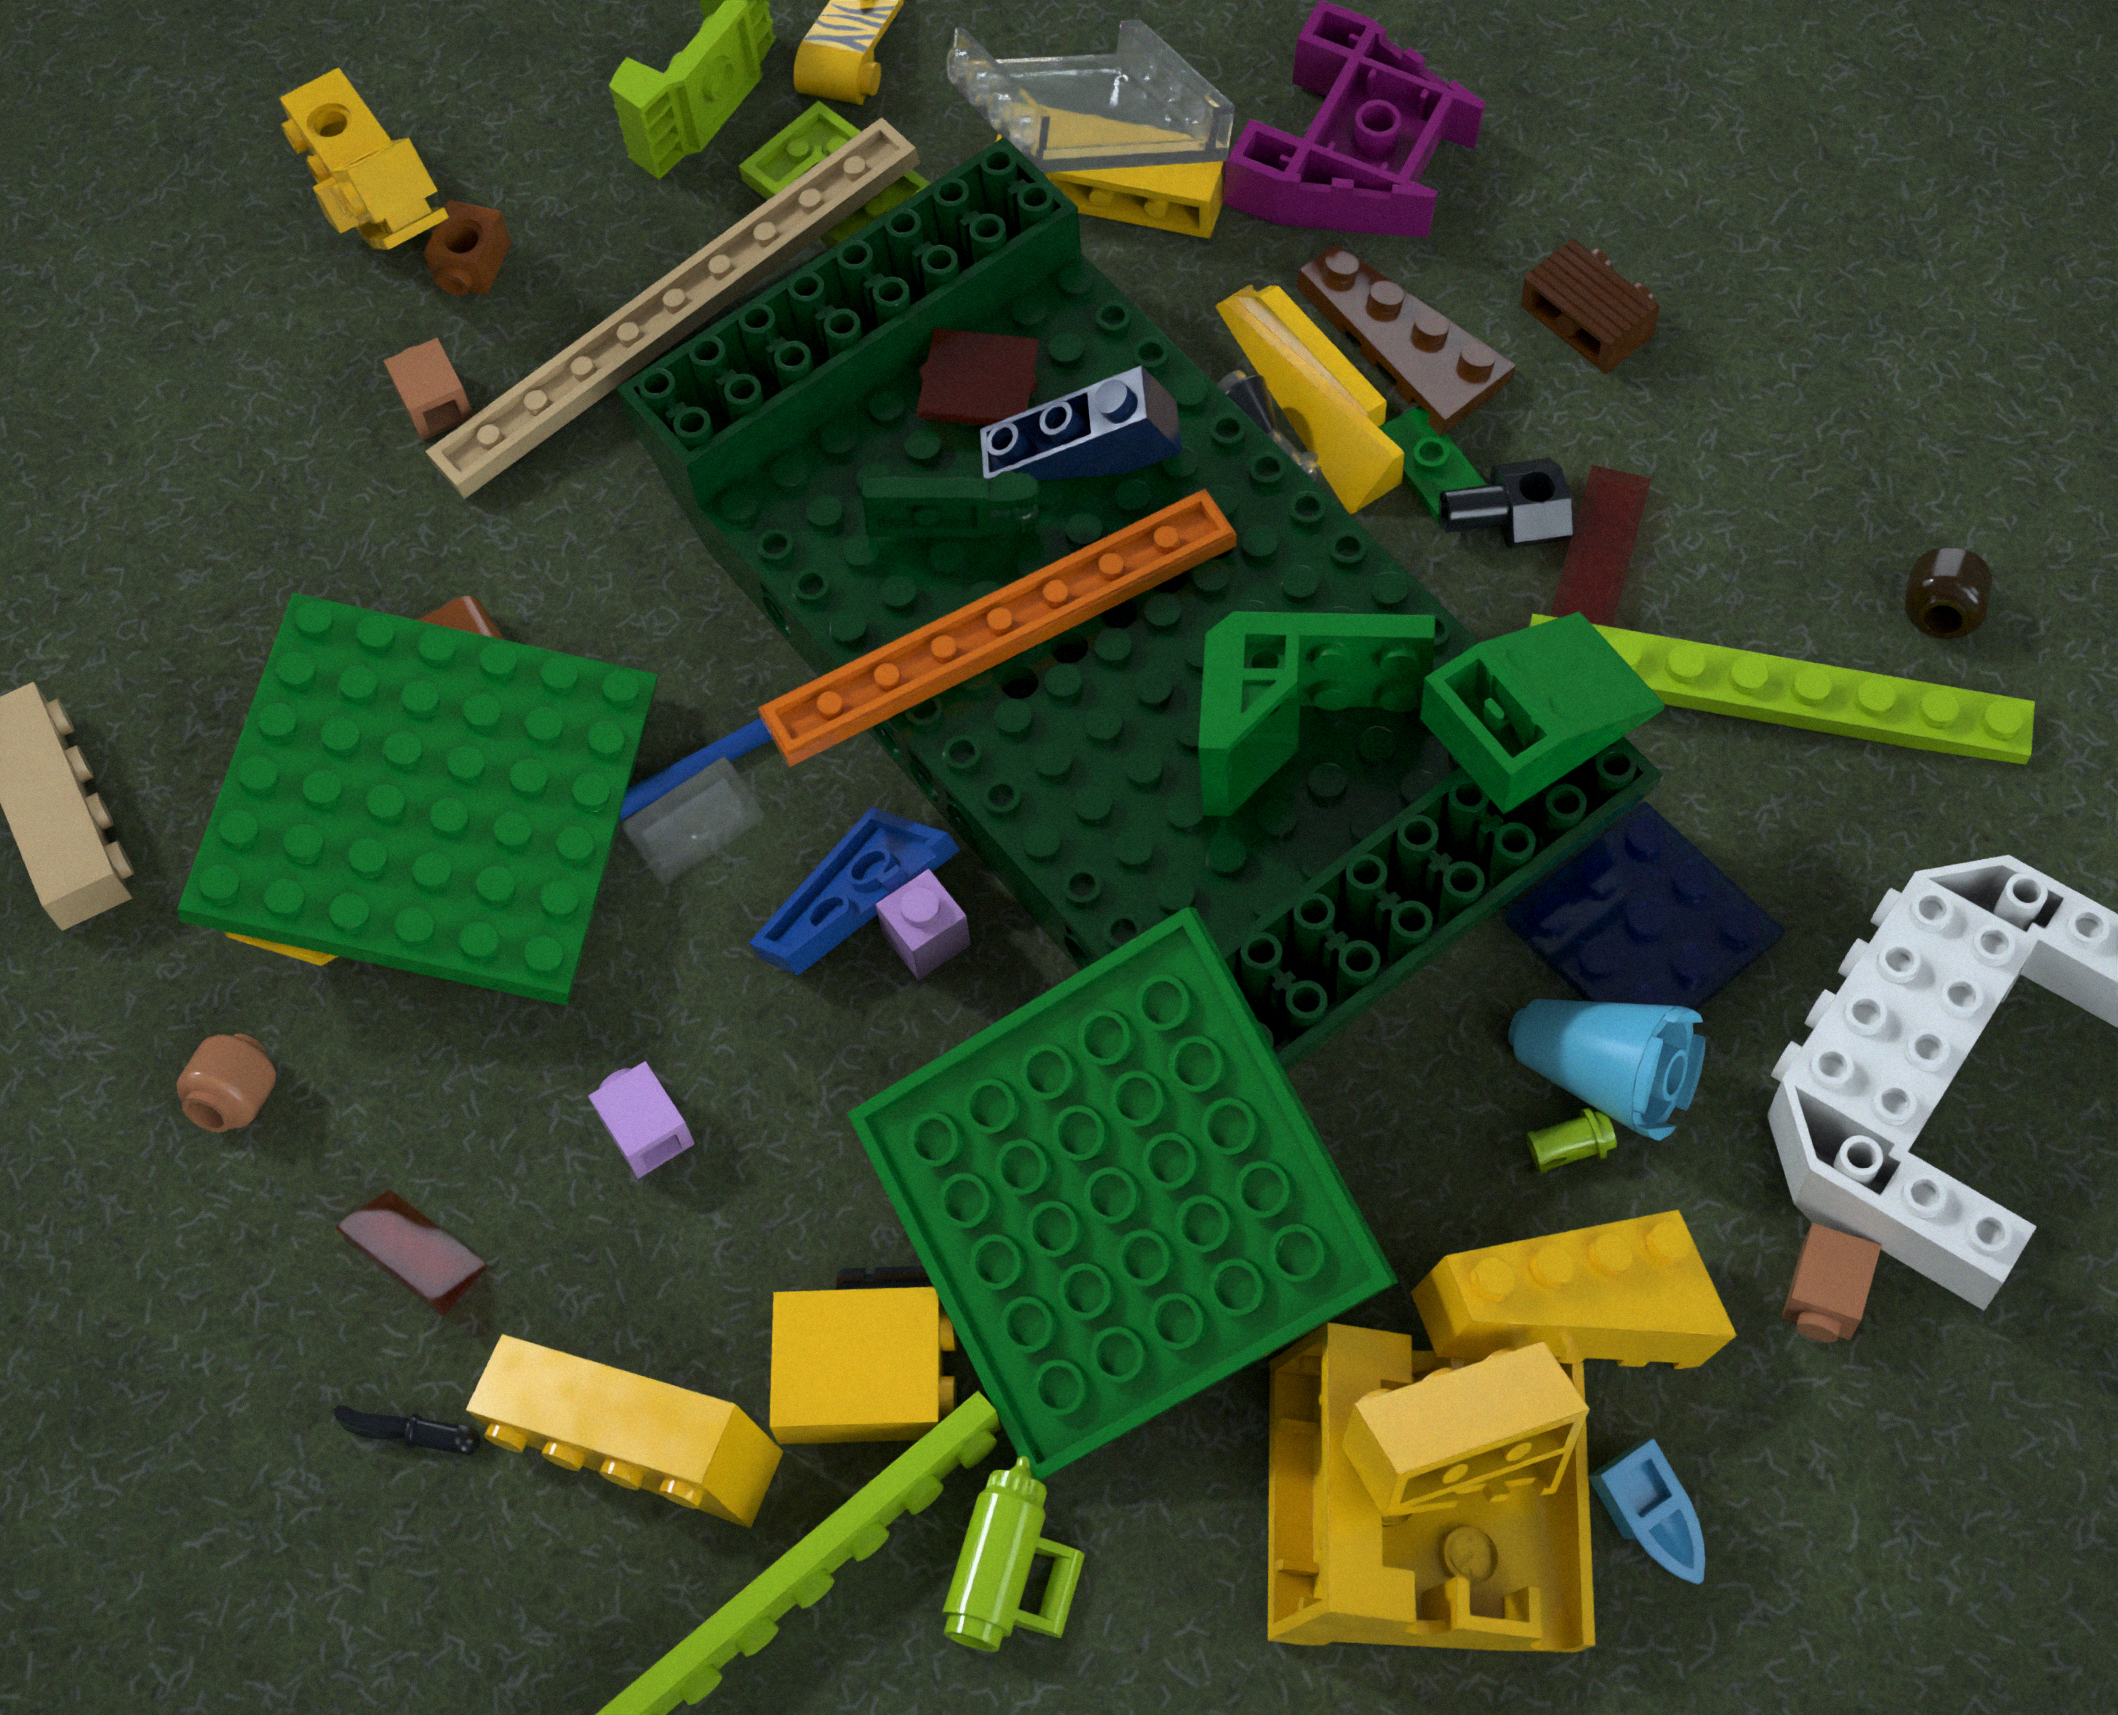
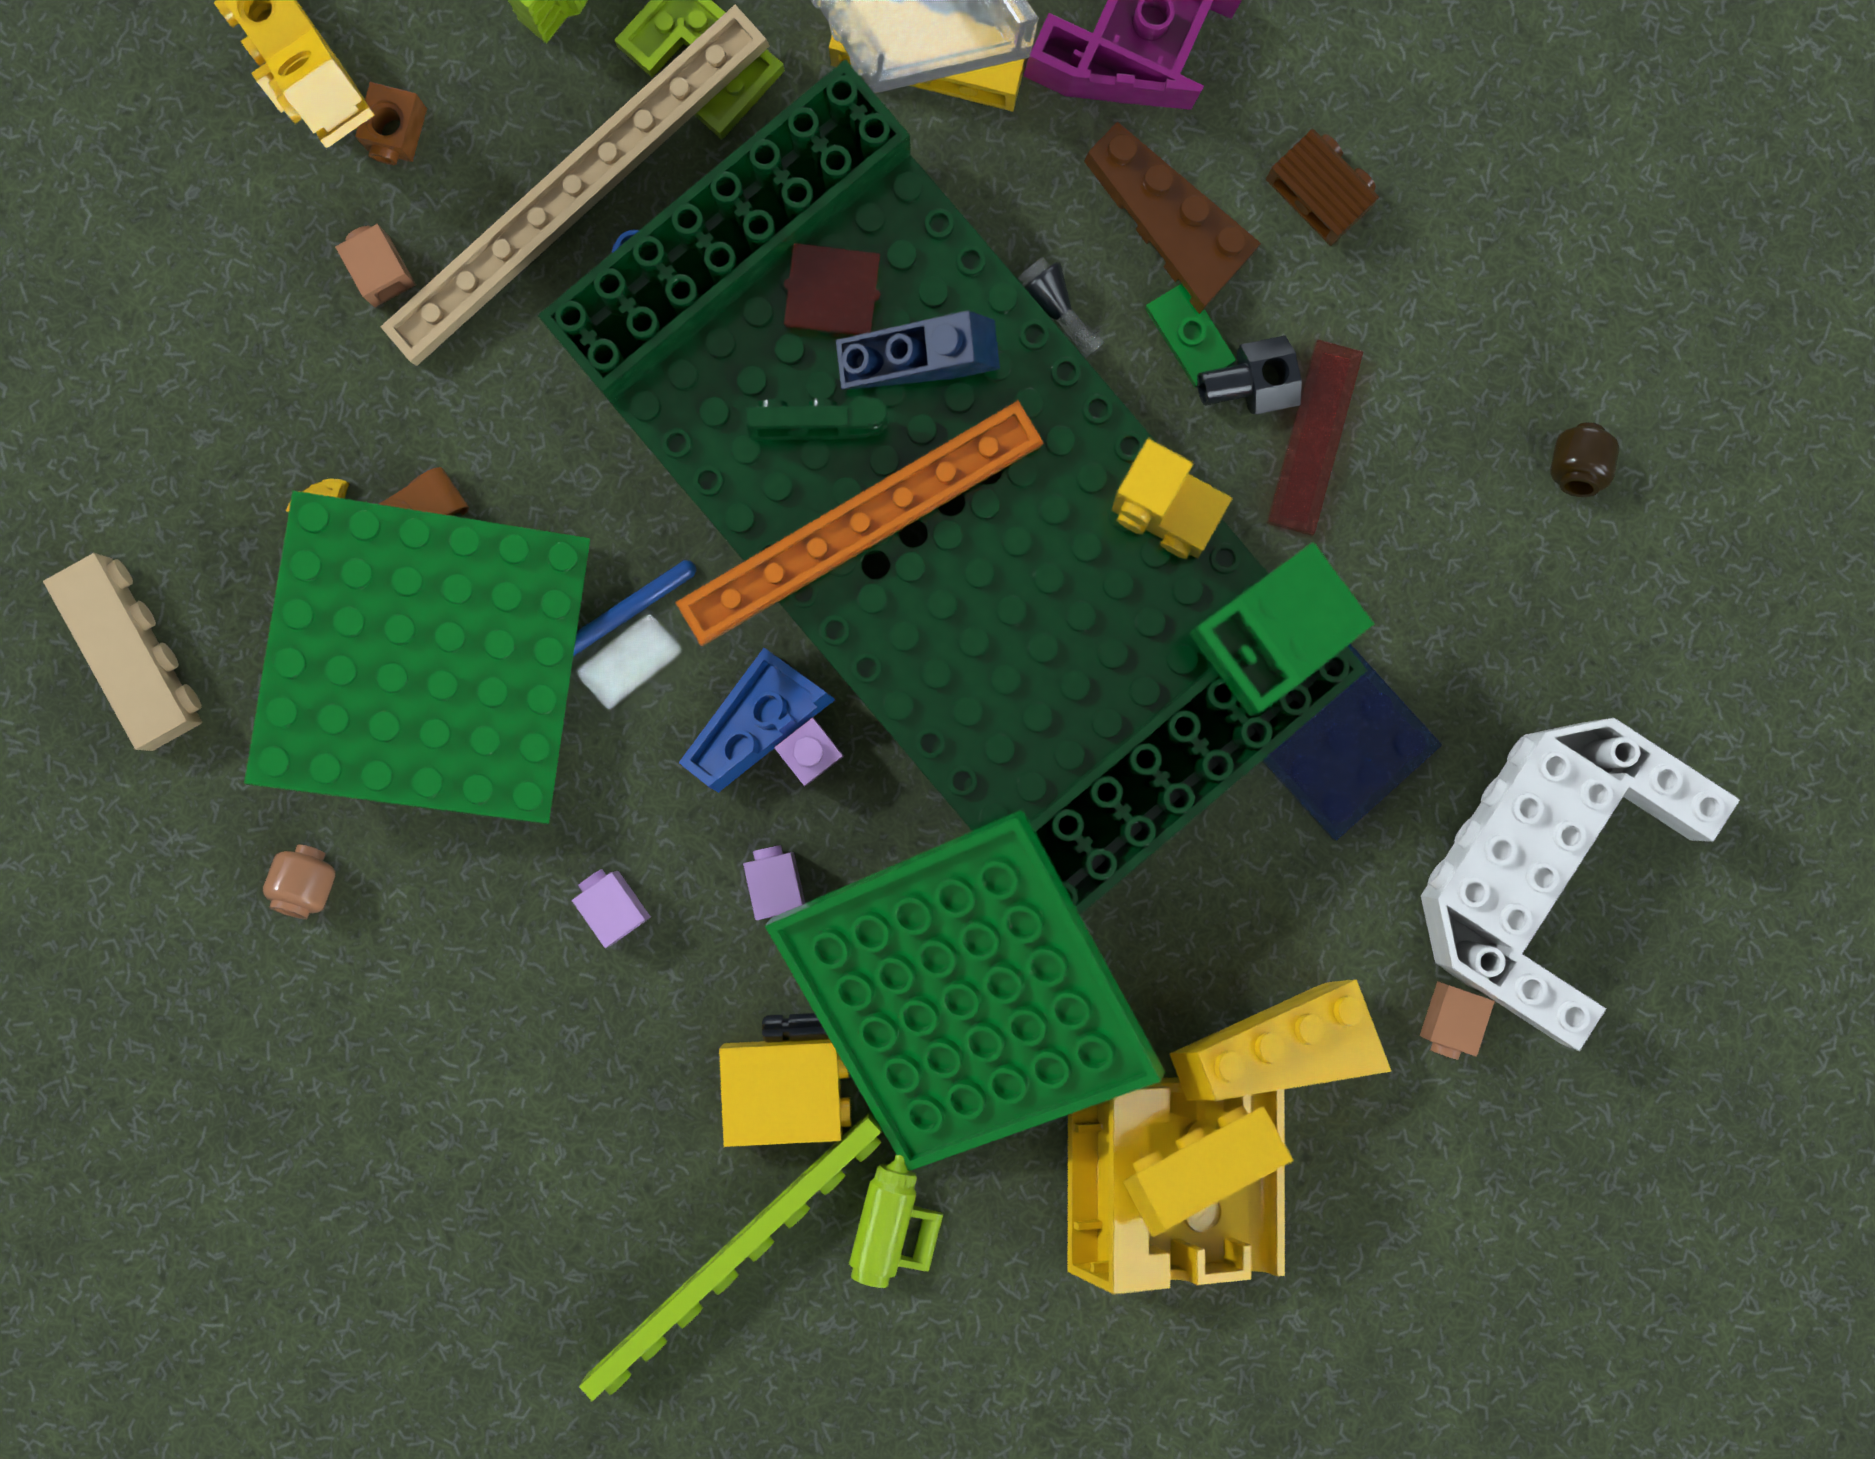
camera: 10 degrees left, 25 degrees up
black piece [334,1405,481,1455] -> none
slope [336,1189,488,1317] -> none
yellow wedge [466,1334,784,1529] -> none
green bracket [1198,611,1435,816] -> none
yellow wedge [1216,285,1405,515] -> none
medium azure cone [1508,999,1705,1141] -> none
lime pin [1525,1107,1617,1175] -> none
lime plate [1529,613,2035,765] -> none
dark azure plate [1588,1438,1705,1584] -> none
none -> lavender brick [743,845,805,920]
none -> yellow brick [1111,439,1232,559]

